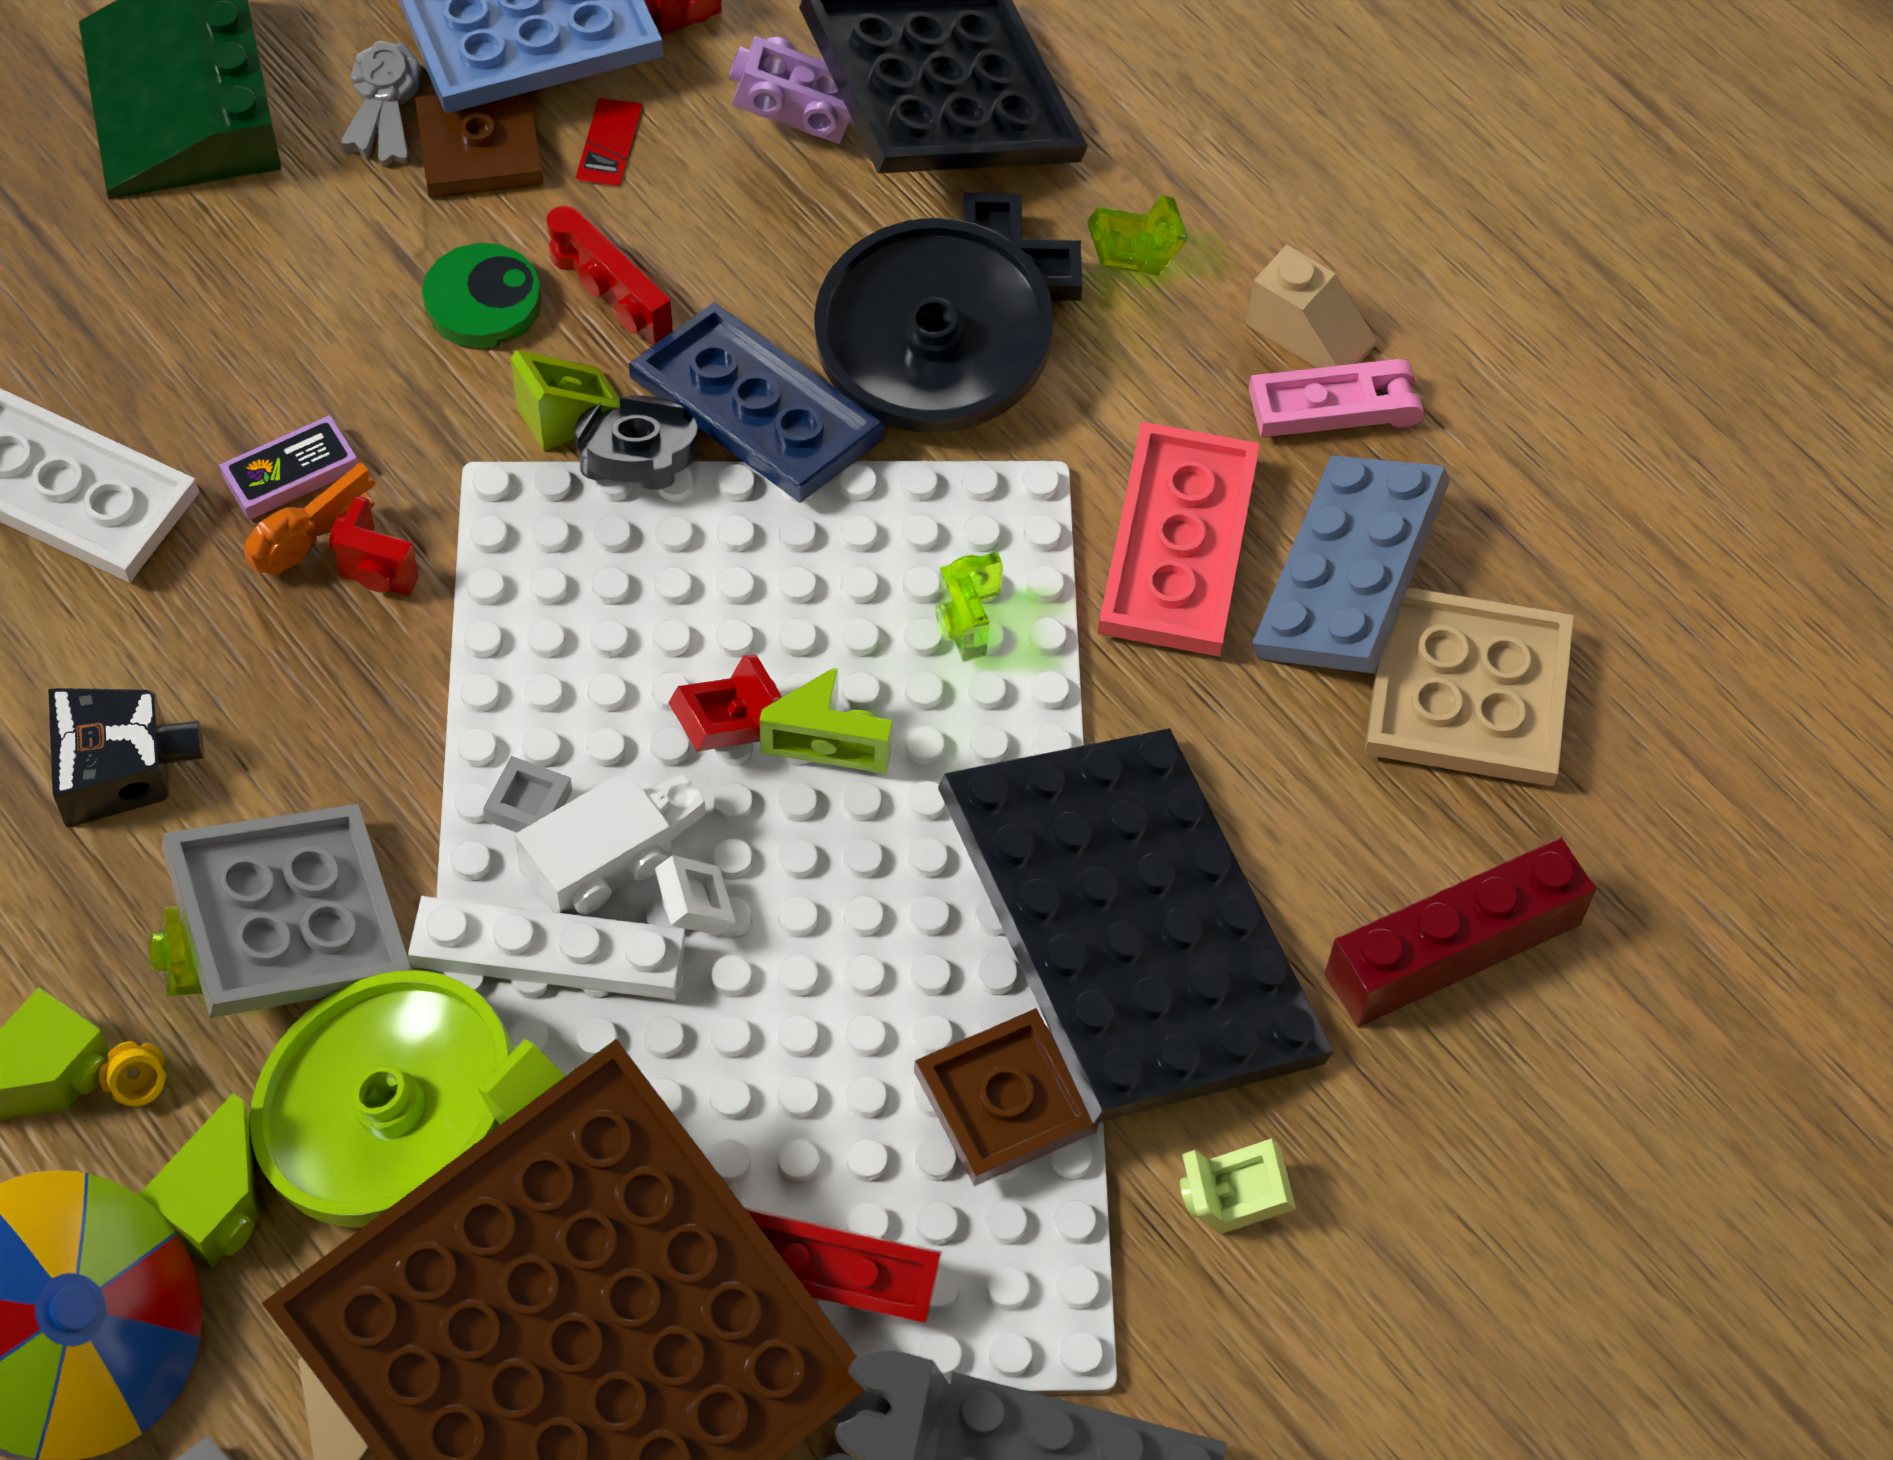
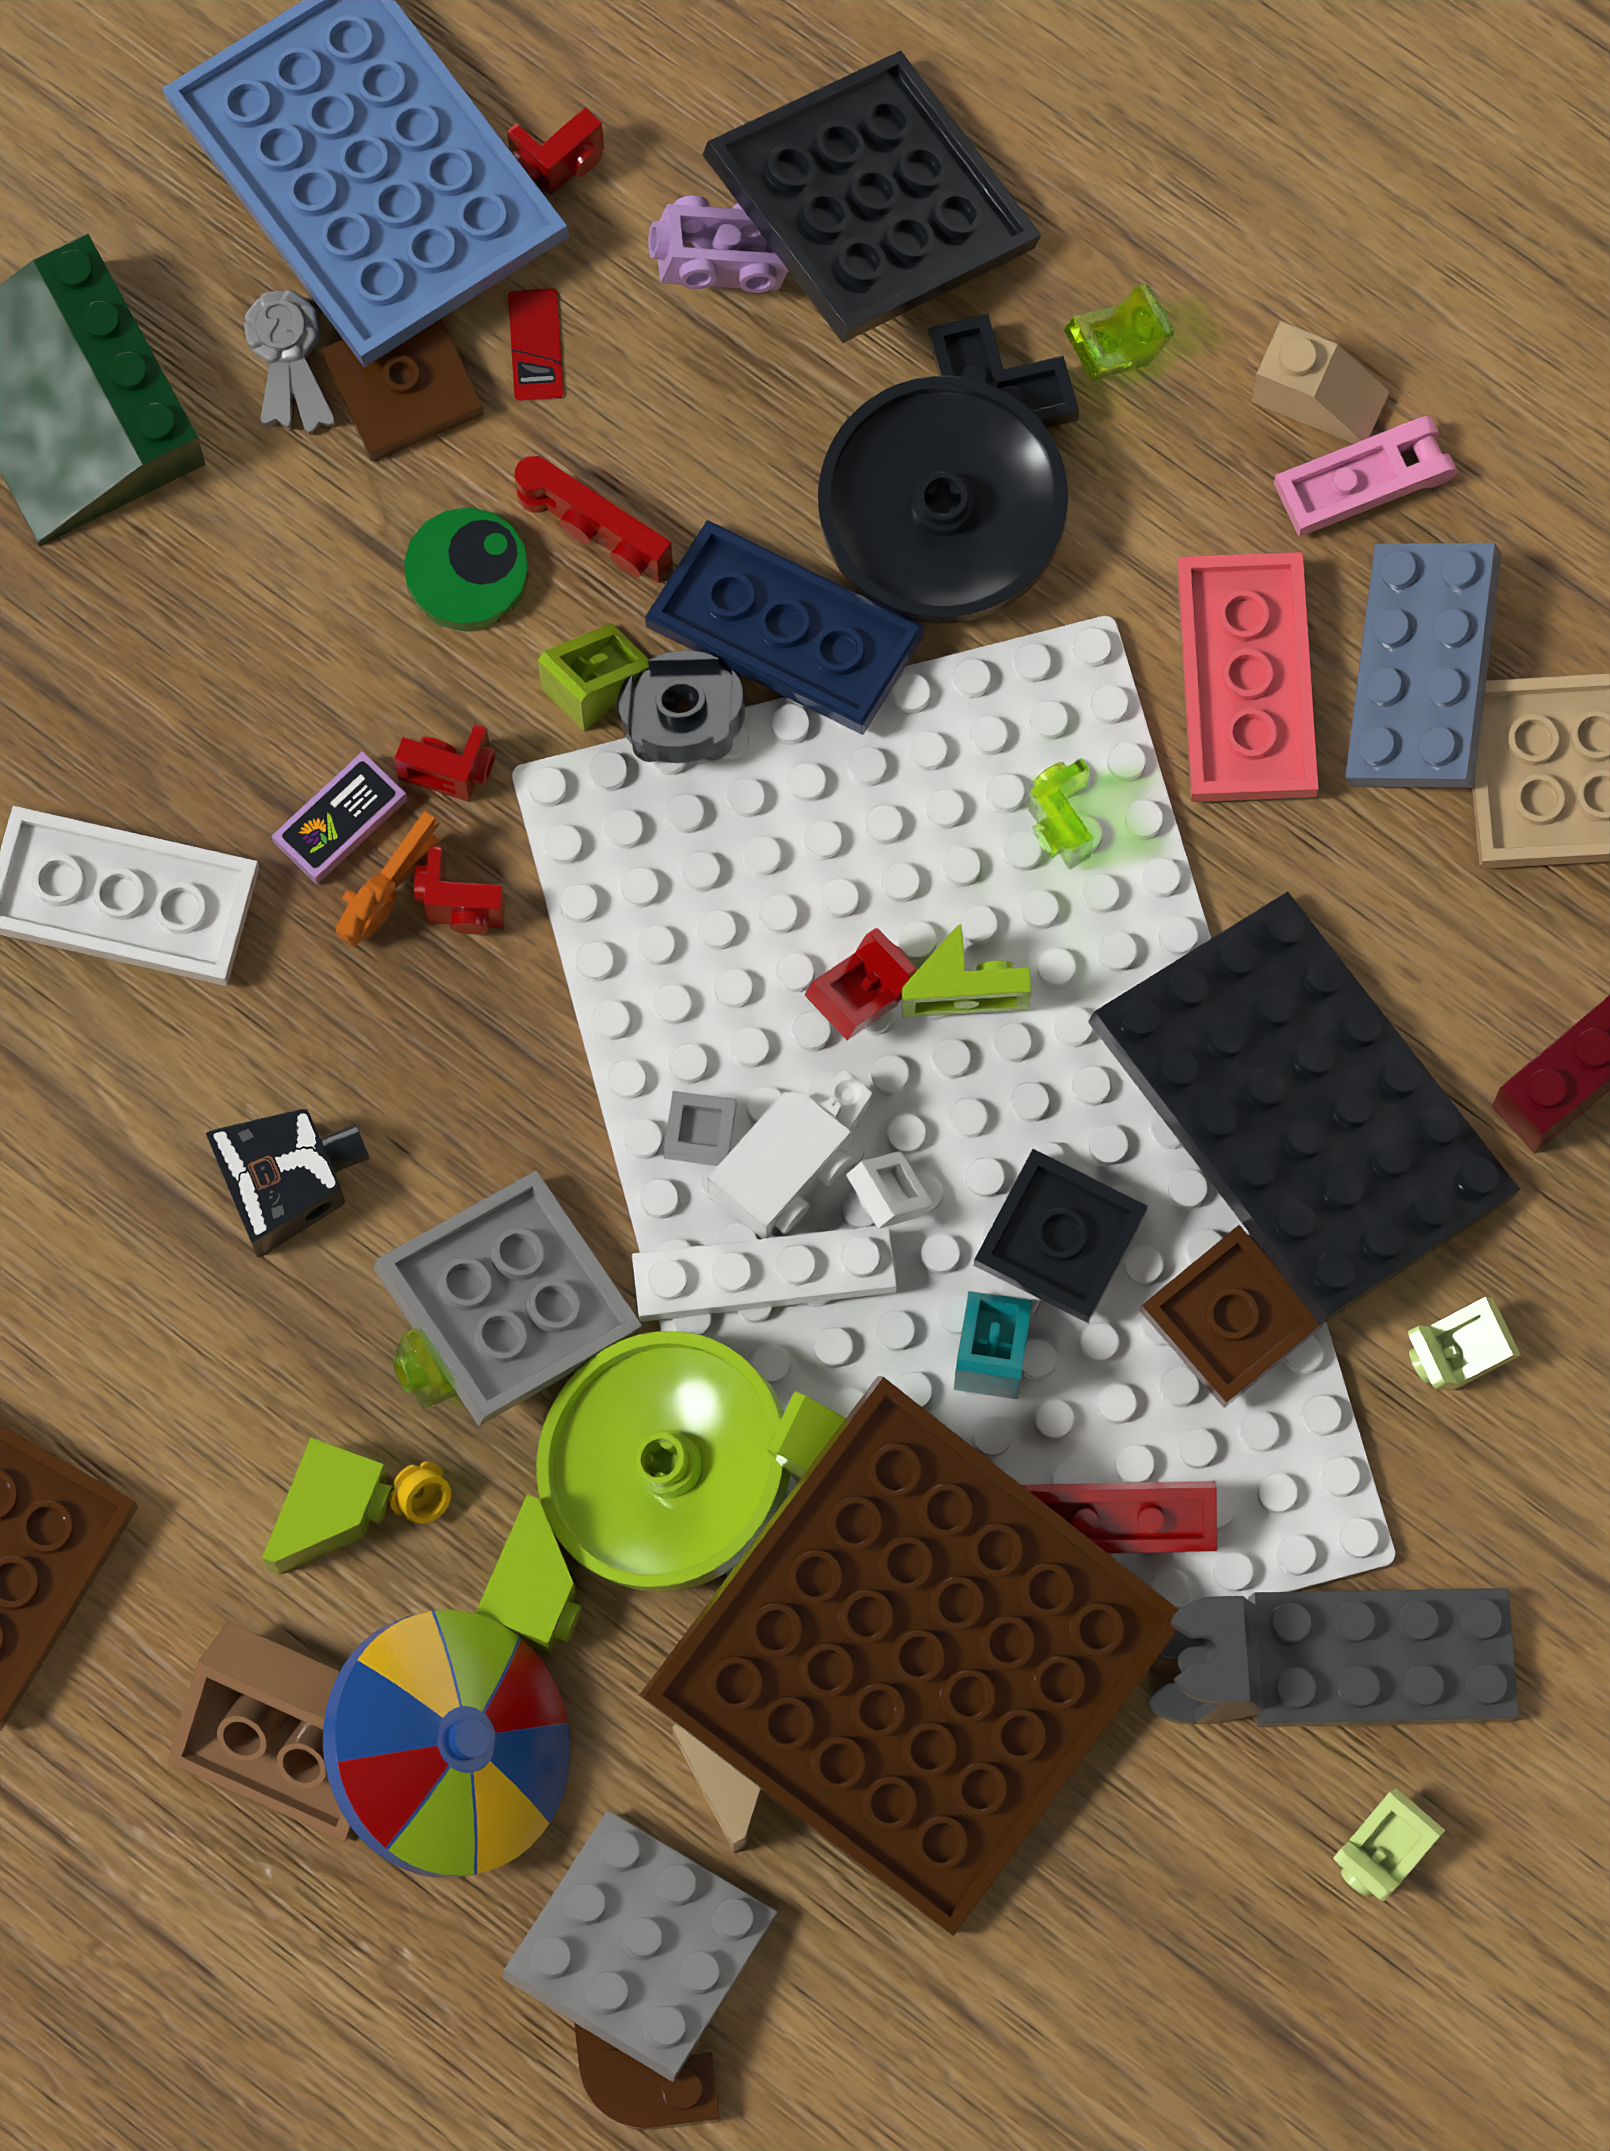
camera: 10 degrees left, 15 degrees up
none -> red bracket [394,724,496,802]
none -> teal slope [954,1291,1032,1400]
none -> black plate [973,1149,1148,1324]

